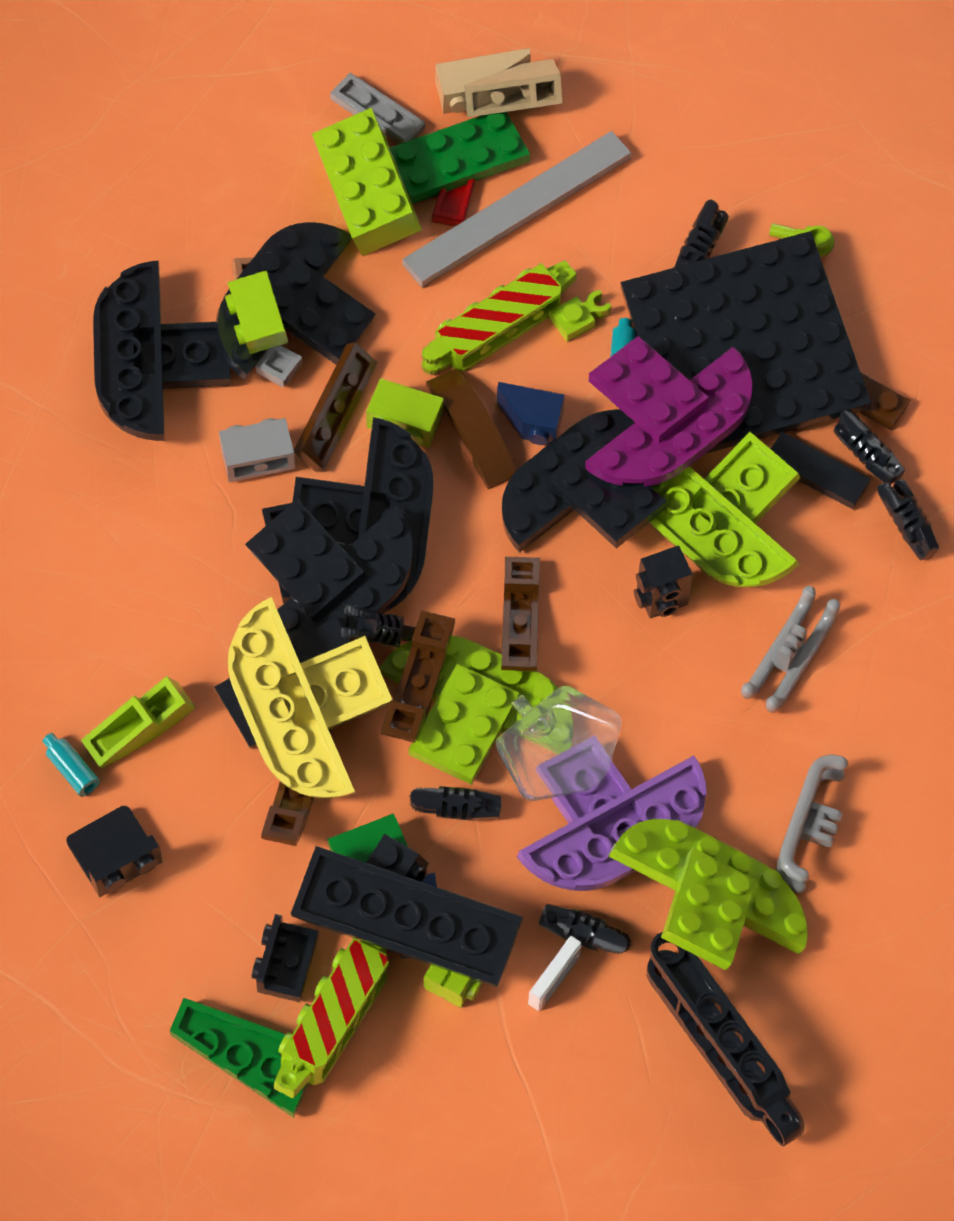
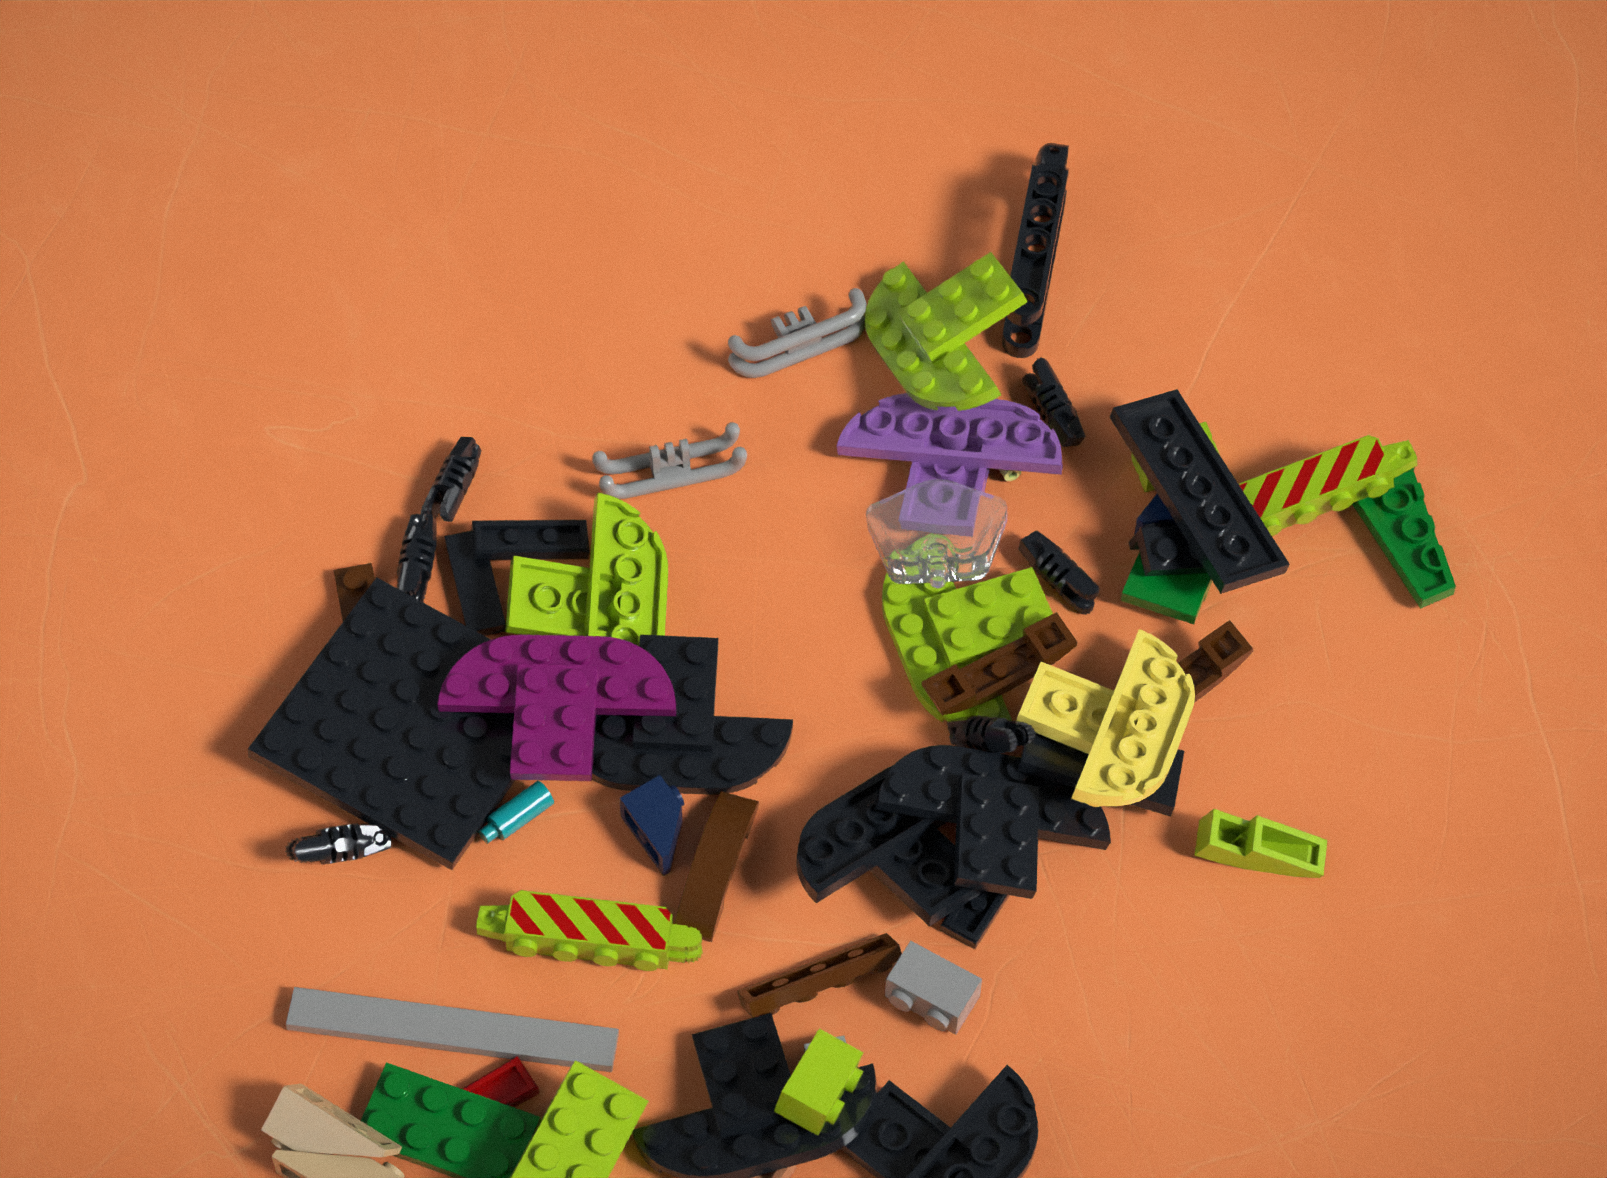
camera: 135 degrees left, 5 degrees down
teal cylinder [42,733,100,797] -> none
black bracket [66,806,162,898] -> none
black bracket [252,914,319,1002] -> none
lime brick [366,378,444,448] -> none
reddish brown slope [501,556,540,672] -> none
white tile [528,936,582,1011] -> none
lime plate [549,290,611,342] -> none
black brick [634,545,693,619] -> none
lime plate [769,223,834,257] -> none
none -> black tile [471,520,590,560]

